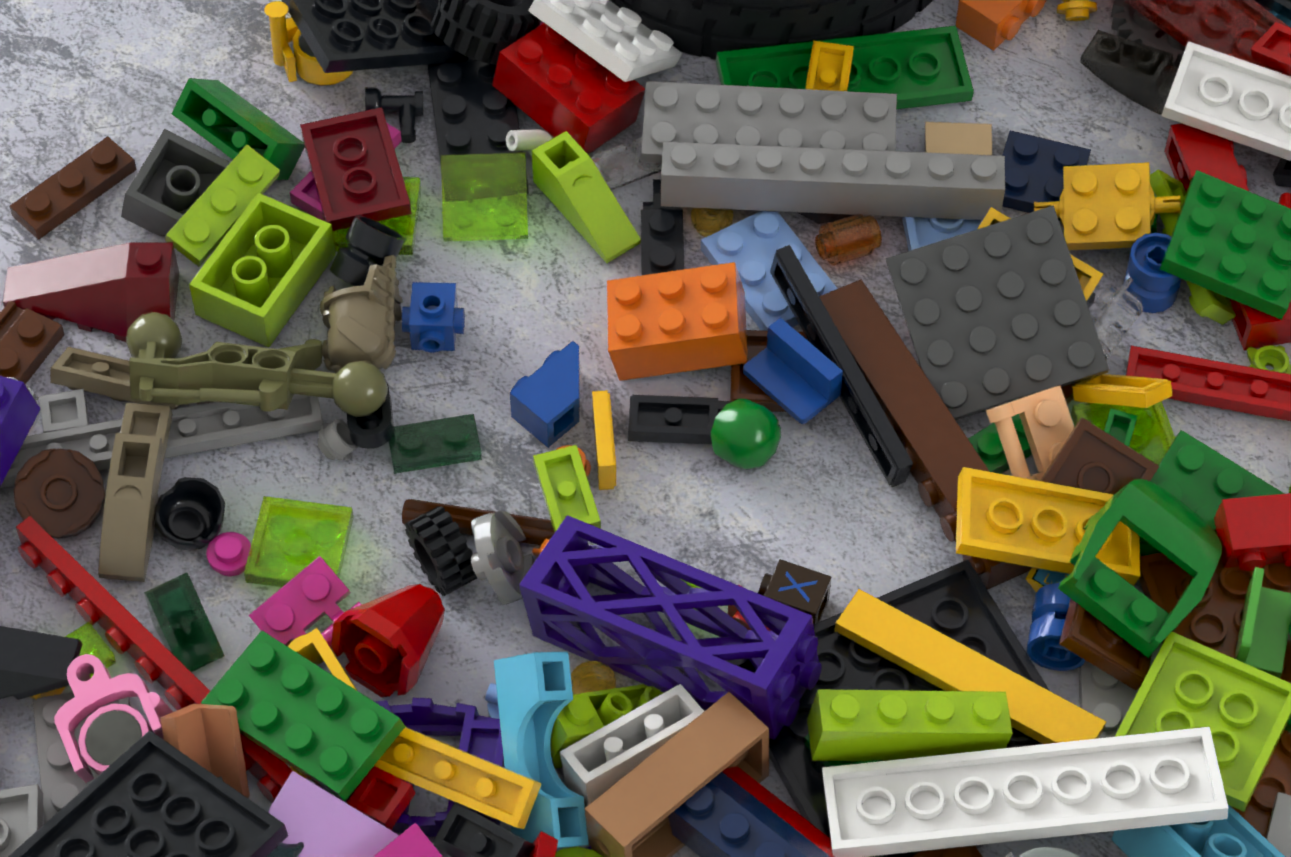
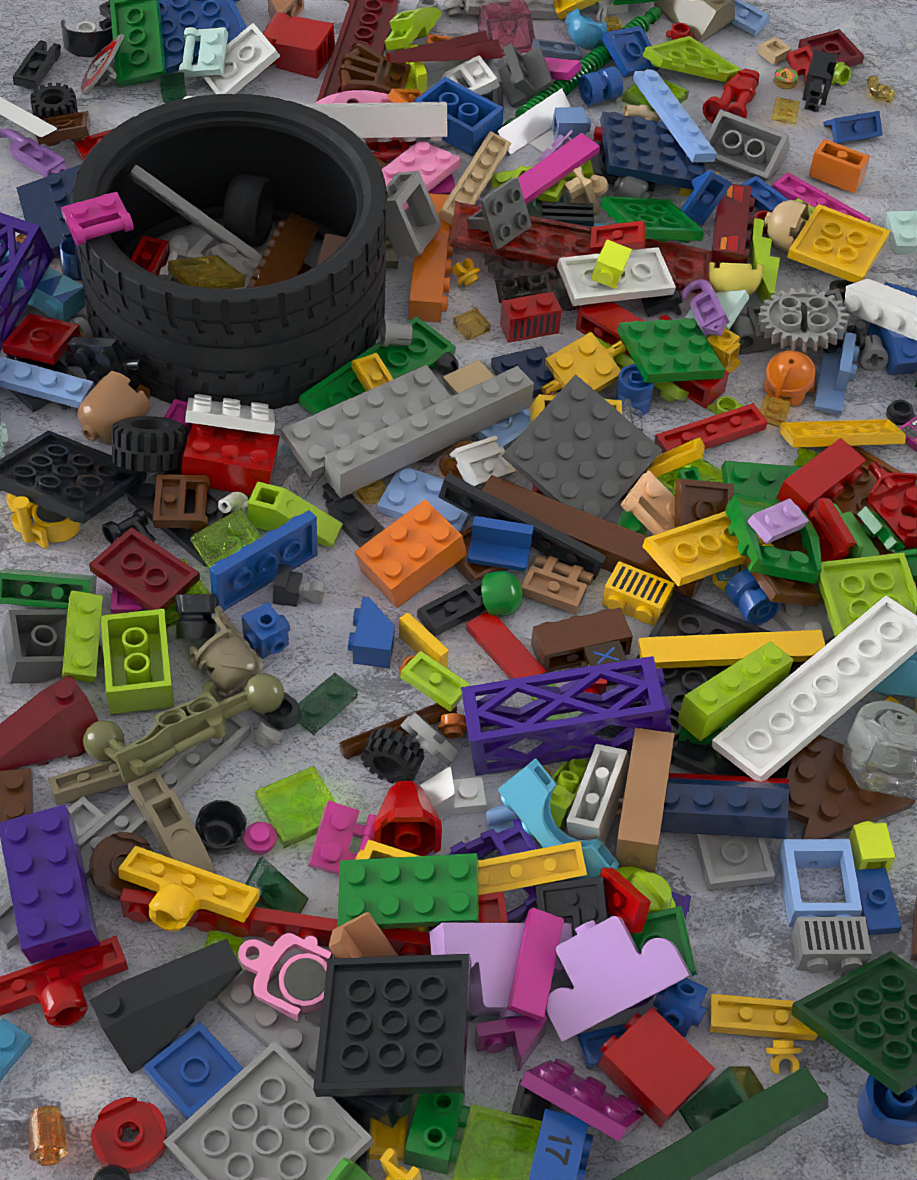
camera: 40 degrees left, 5 degrees down
none -> yellow plate [118,846,259,932]
none -> reddish brown plate [153,475,211,532]
none -> blue plate [209,510,317,611]
none -> black piece [273,564,325,607]
none -> light grey bush [380,319,412,347]
none -> white slope [419,767,487,816]
none -> black hinge [435,352,459,376]
none -> white plate [450,435,516,488]
none -> clear yellow tile [453,308,491,340]
none -> red tile [466,611,546,679]
none -> red brick [500,292,562,343]
none -> medium nougat plate [521,555,594,614]
none -> reddish brown brick [531,607,633,673]
none -> neon yellow brick [591,240,632,289]
none -> yellow brick [602,561,675,626]
none -> lavender plate [747,499,809,544]
none -> red plate [807,498,857,562]

